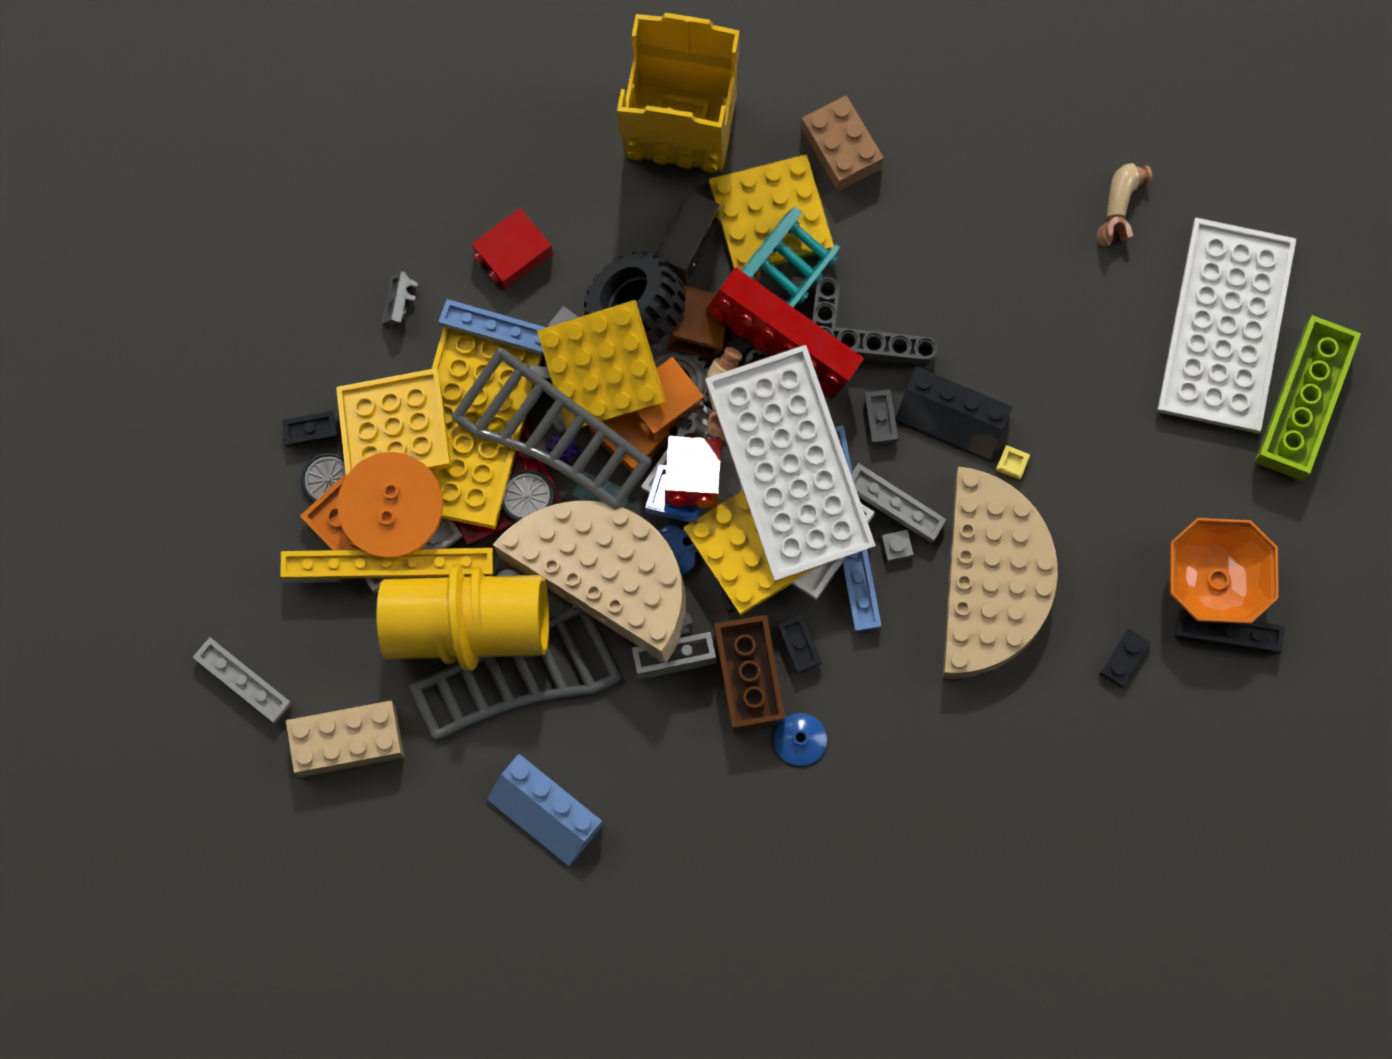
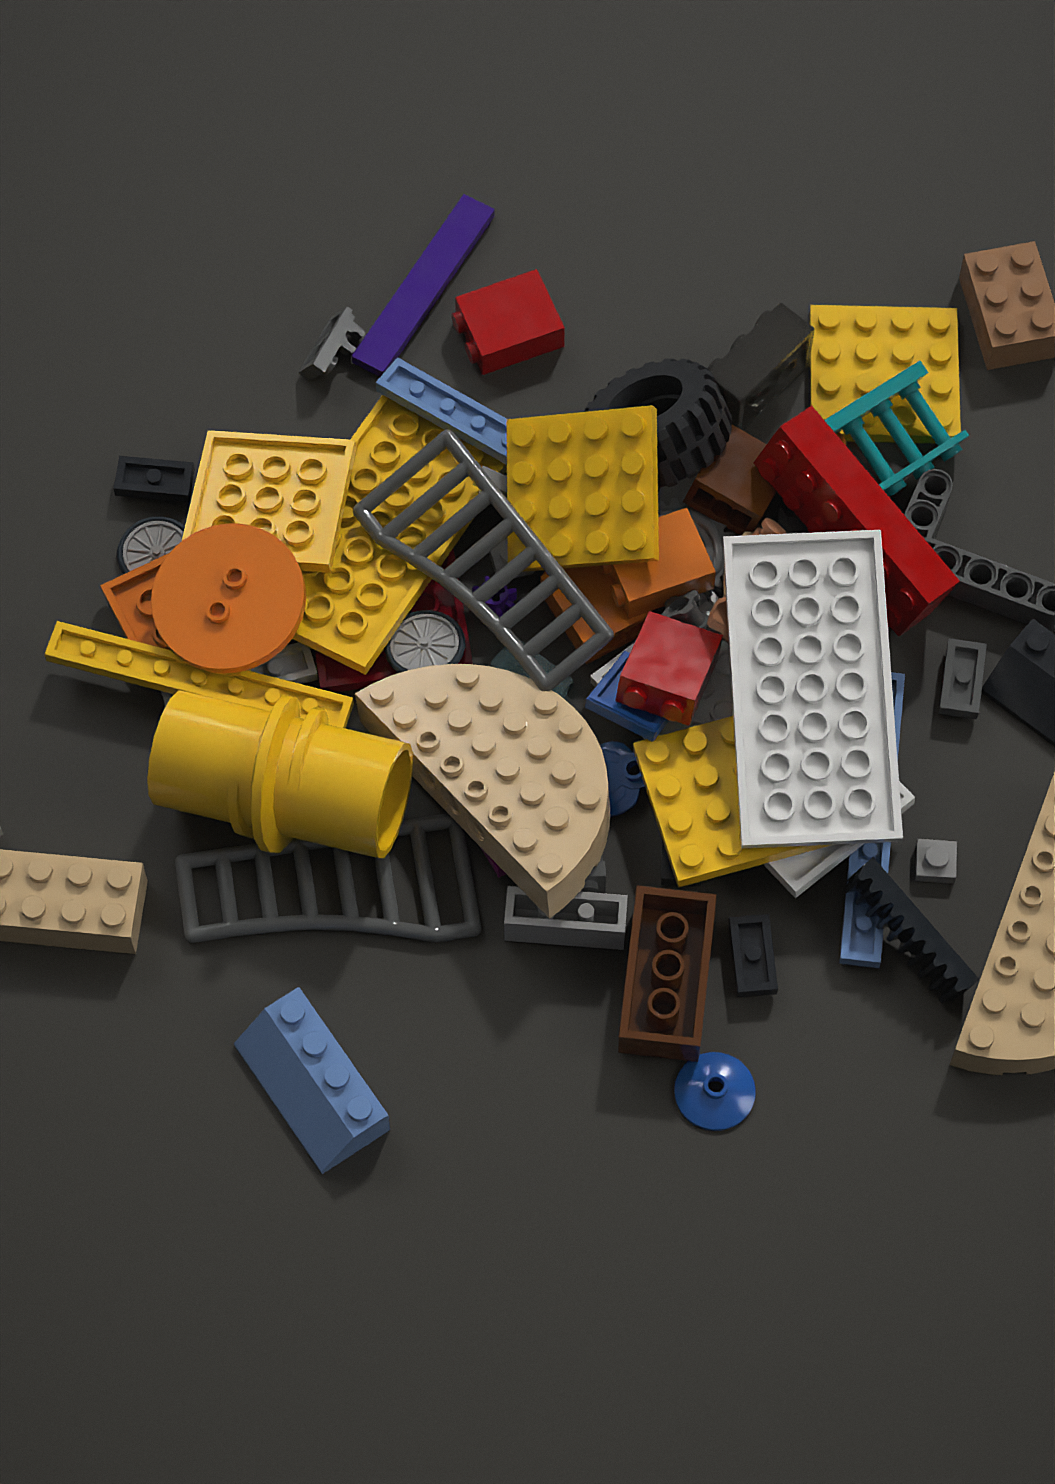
camera: 15 degrees right, 10 degrees down
yellow piece [617,13,740,172] -> none
light grey plate [851,463,946,543] -> none
none -> dark purple tile [351,194,495,377]
none -> black gear [844,857,980,1003]

